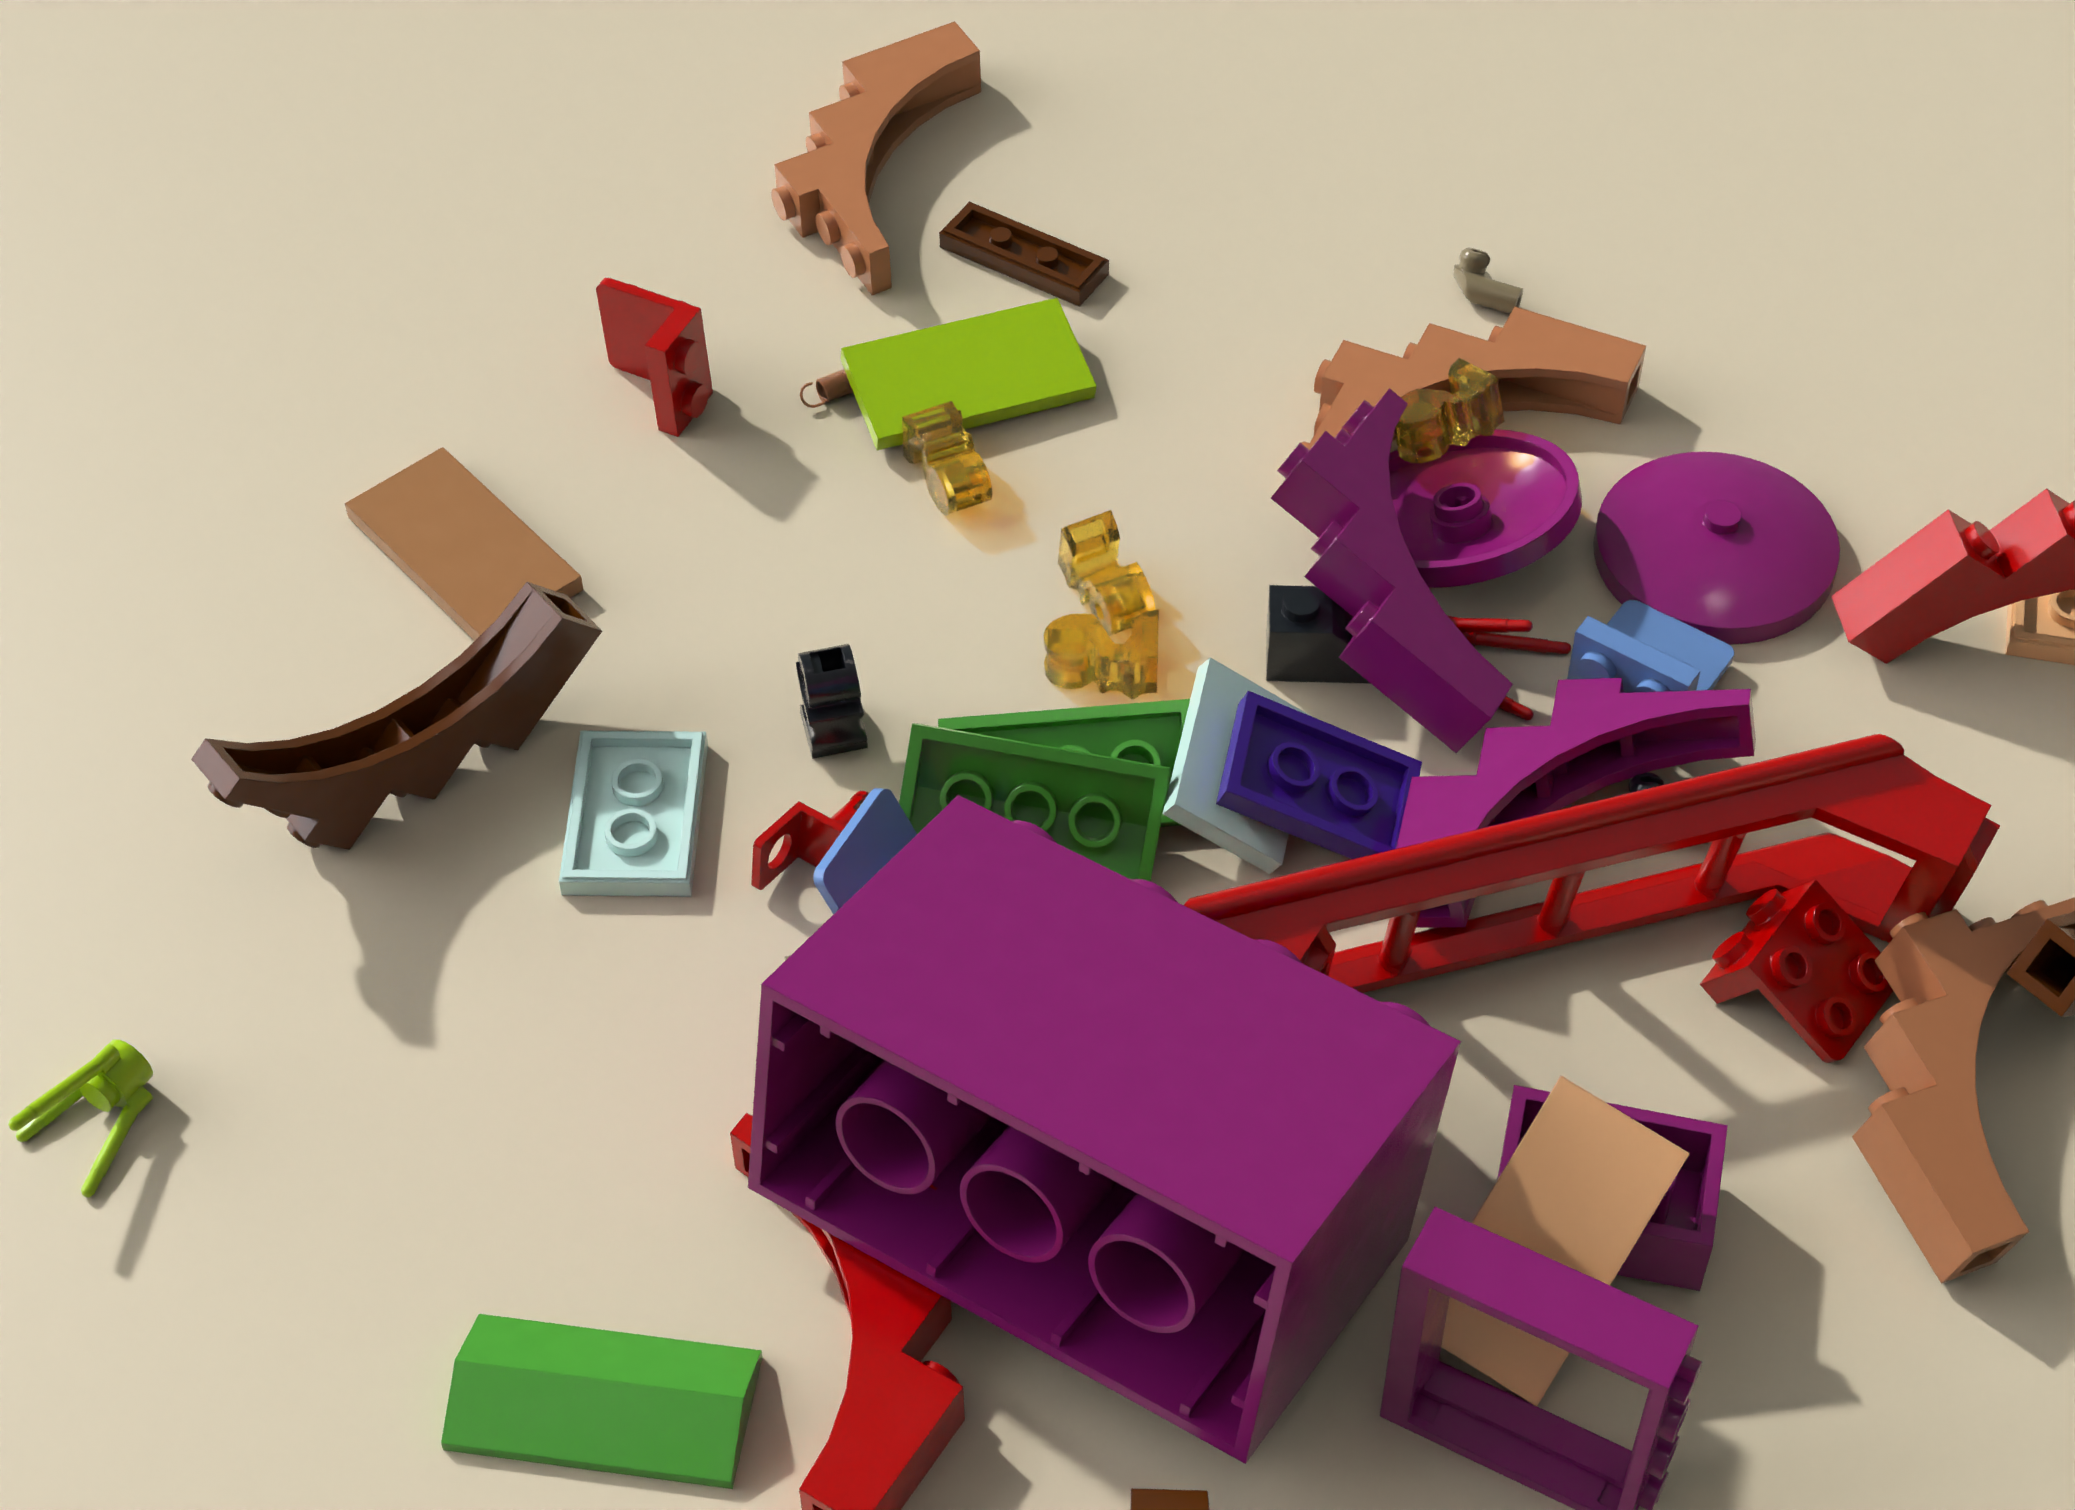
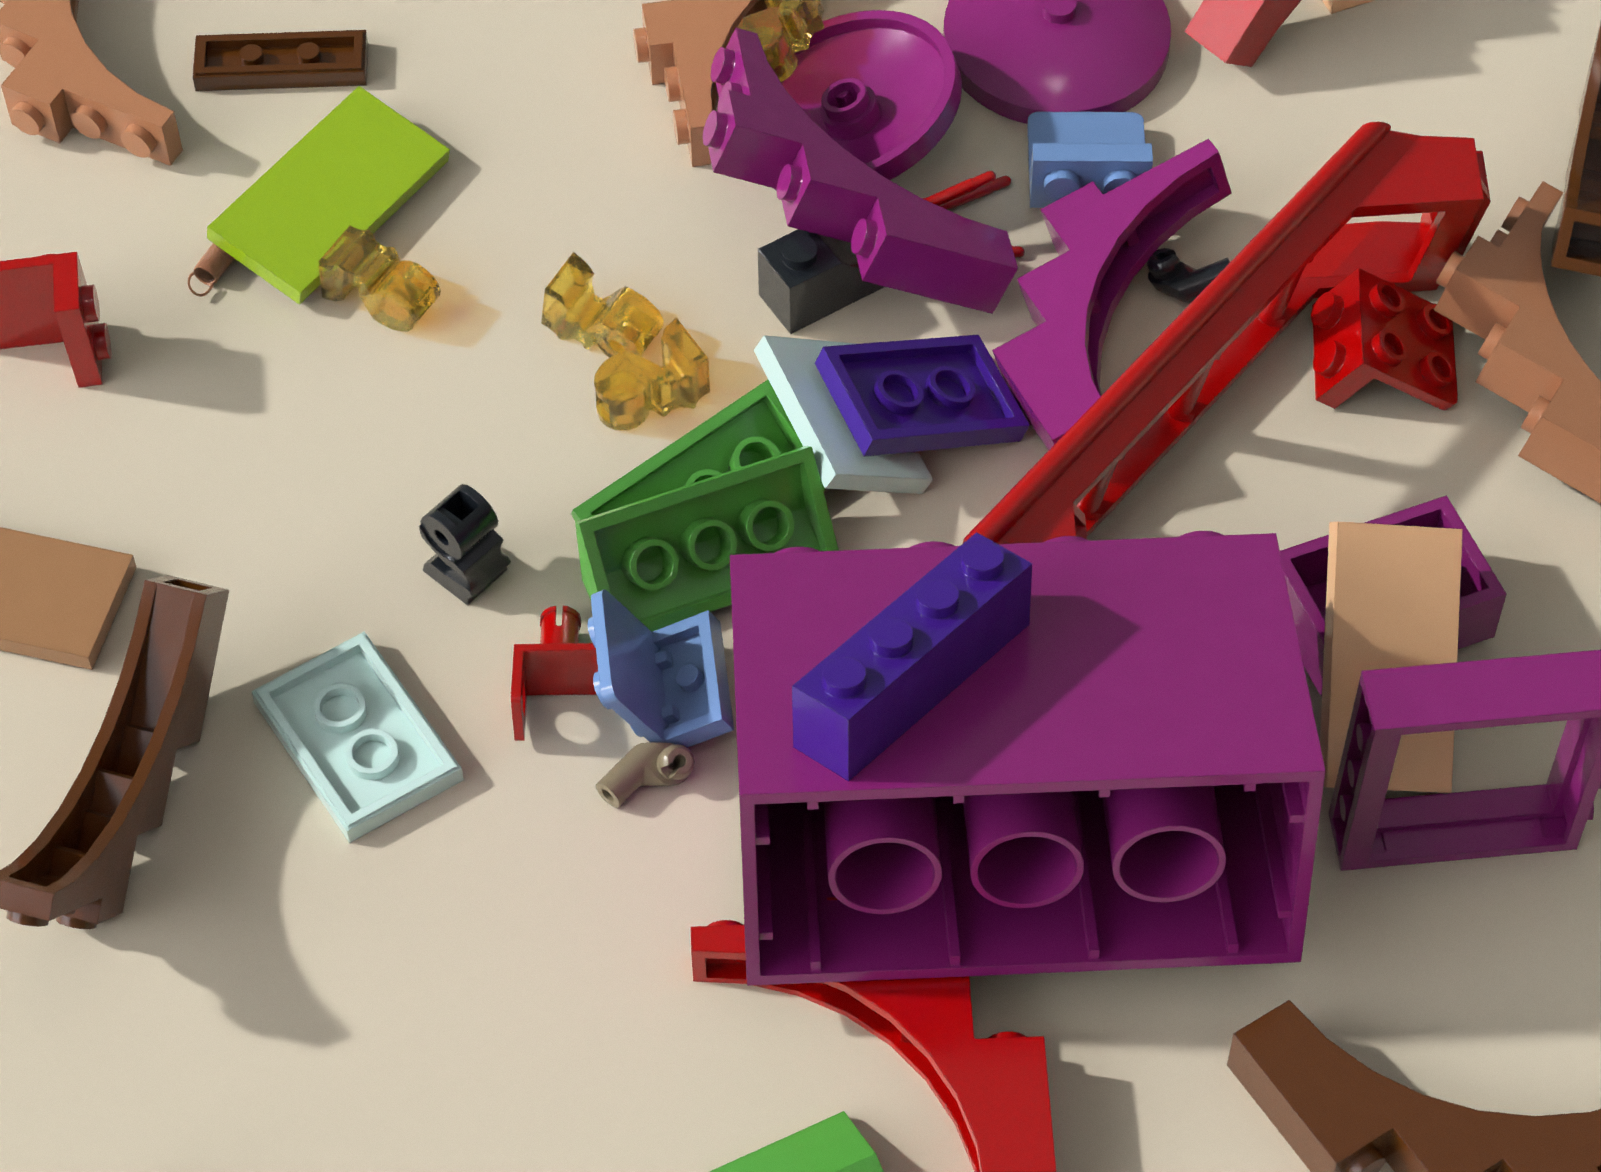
camera: 35 degrees left, 5 degrees up
none -> dark purple brick [792,532,1032,781]

